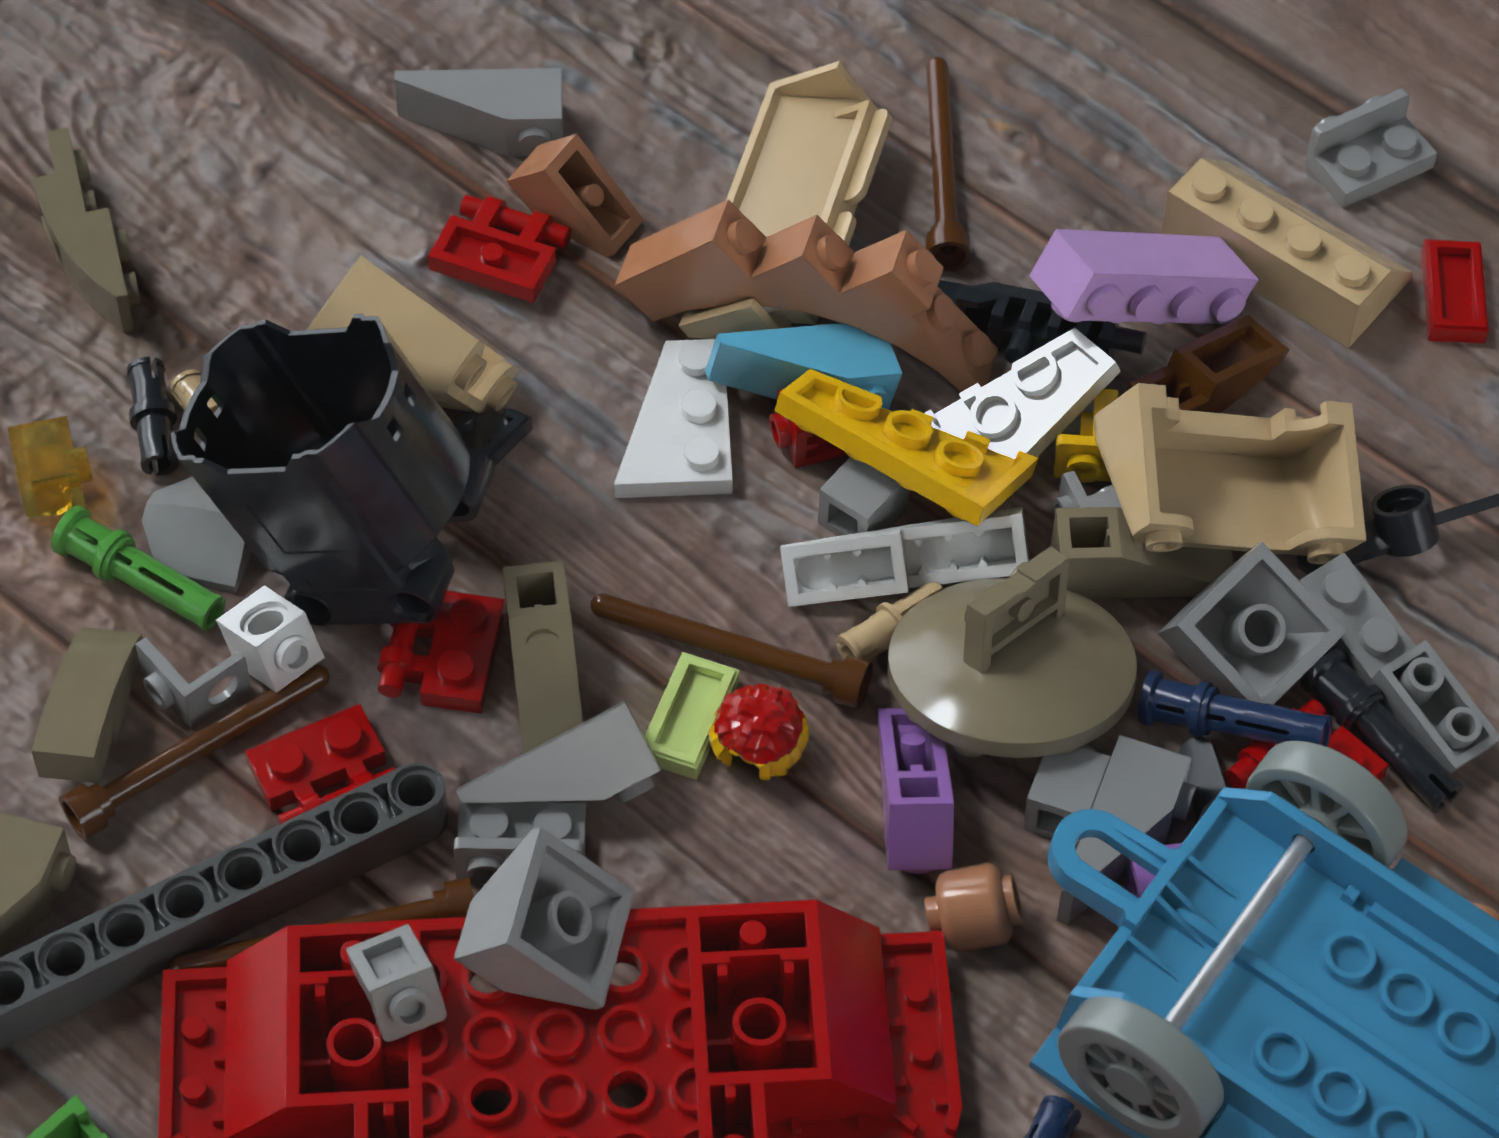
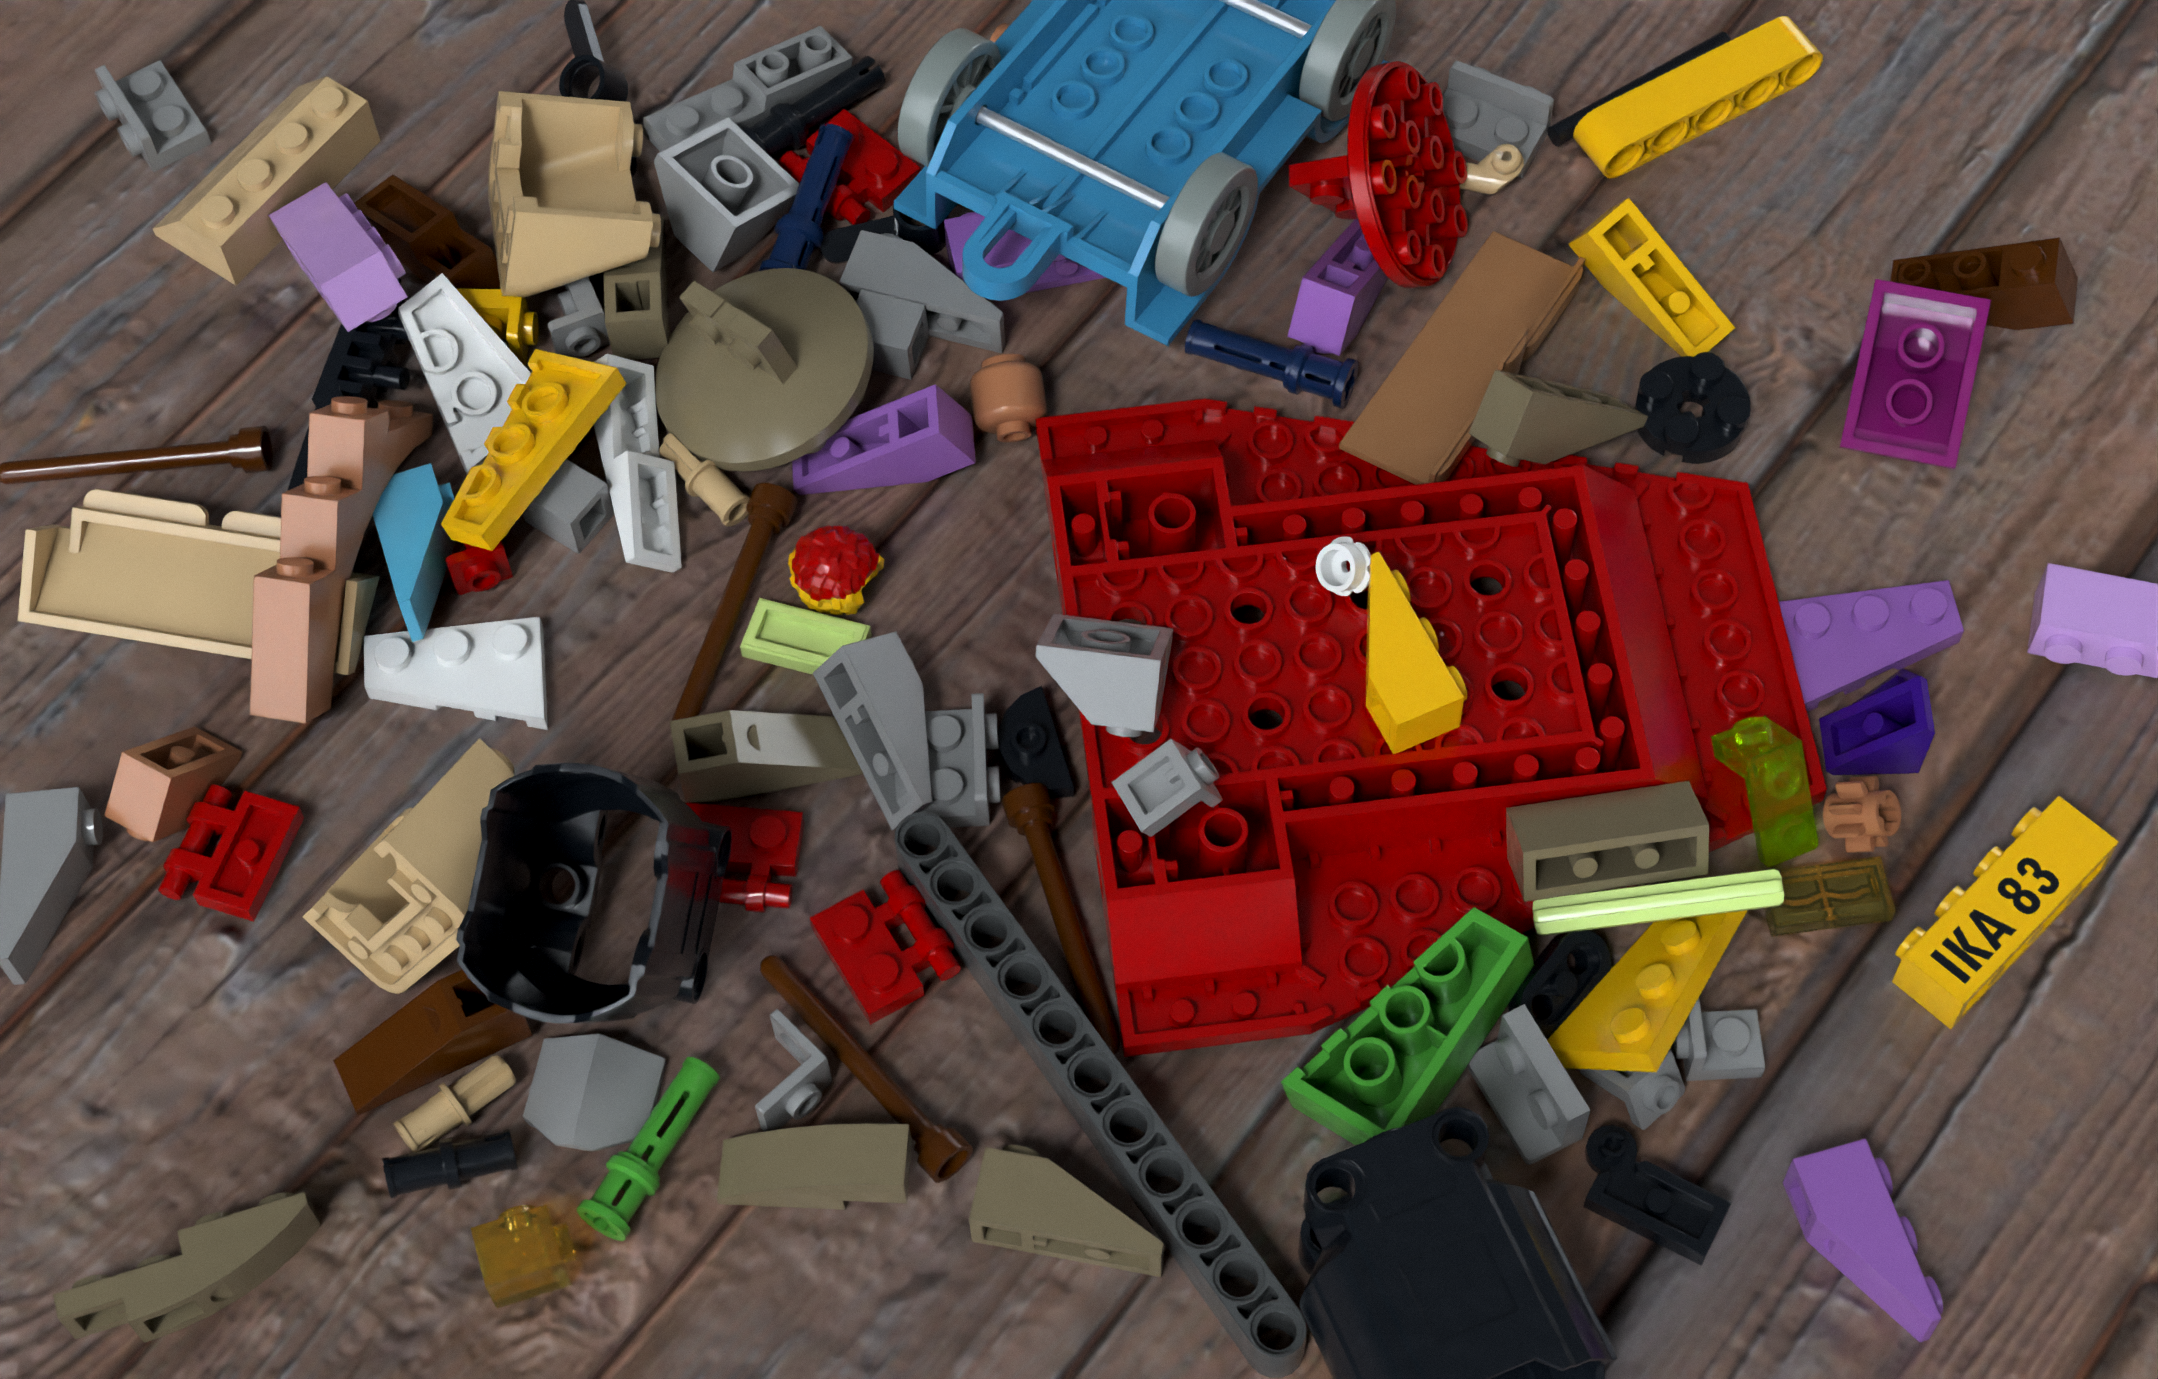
camera: 90 degrees left, 5 degrees up
white brick [216,585,325,693] -> none
red tile [1421,239,1489,343] -> none

